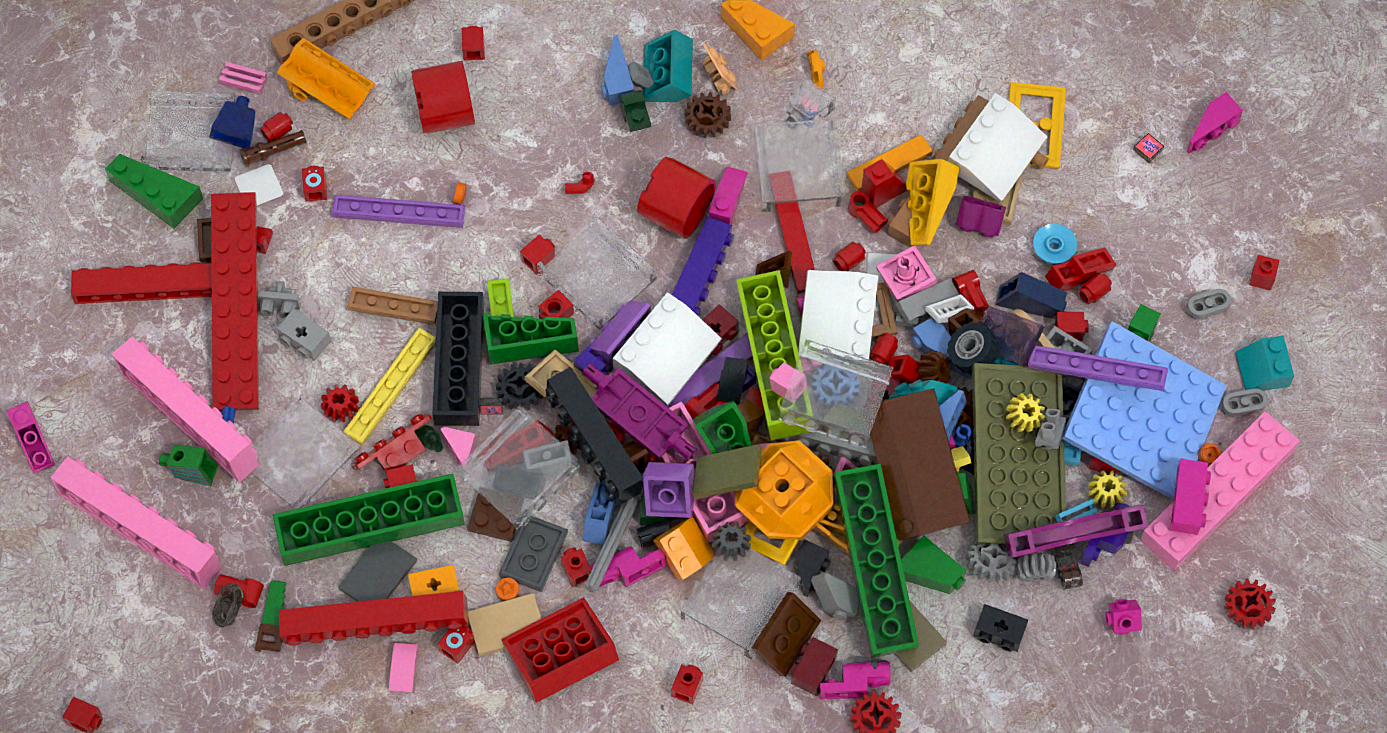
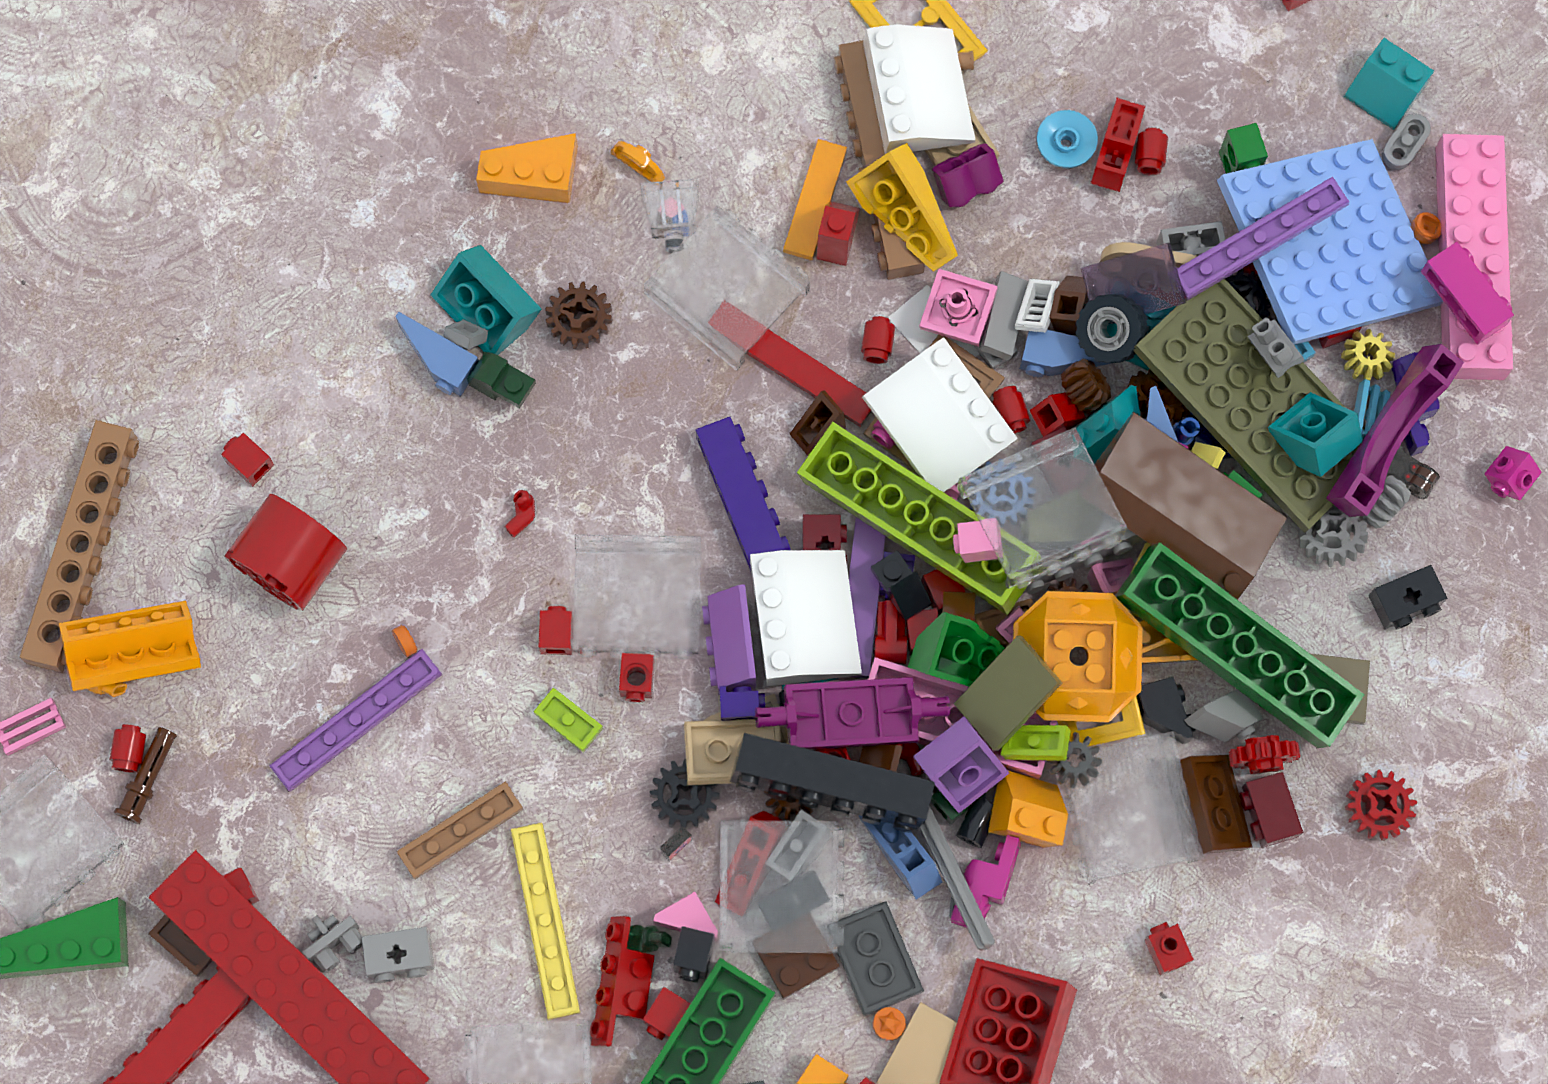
camera: 45 degrees left, 10 degrees up
clear blue torso [209,96,256,149] -> none
white sticker [235,164,283,206] -> none
red brick [302,166,327,202] -> none
red gear [320,384,359,423] -> none
black brick [432,292,485,426] -> none
green wedge [483,313,579,365] -> none
red brick [561,548,592,587] -> none
red brick [637,156,716,239] -> none
light nougat hinge [703,43,738,95] -> none
dark pink slope [709,167,748,225] -> none
dark pink plate [819,657,890,699] -> none
red piece [848,190,888,234] -> none
green slope [901,536,966,594] -> none
red piece [952,270,989,312] -> none
dark blue slope [995,272,1067,319] -> none
light yellow gear [1006,393,1045,432] -> none
red brick [1055,312,1089,341] -> none
light grey plate [1187,289,1231,319] -> none
none -> black brick [673,926,715,983]
none -> lime plate [1001,725,1071,761]
none -> red gear [1229,735,1300,774]
none -> teal slope [1268,392,1363,477]

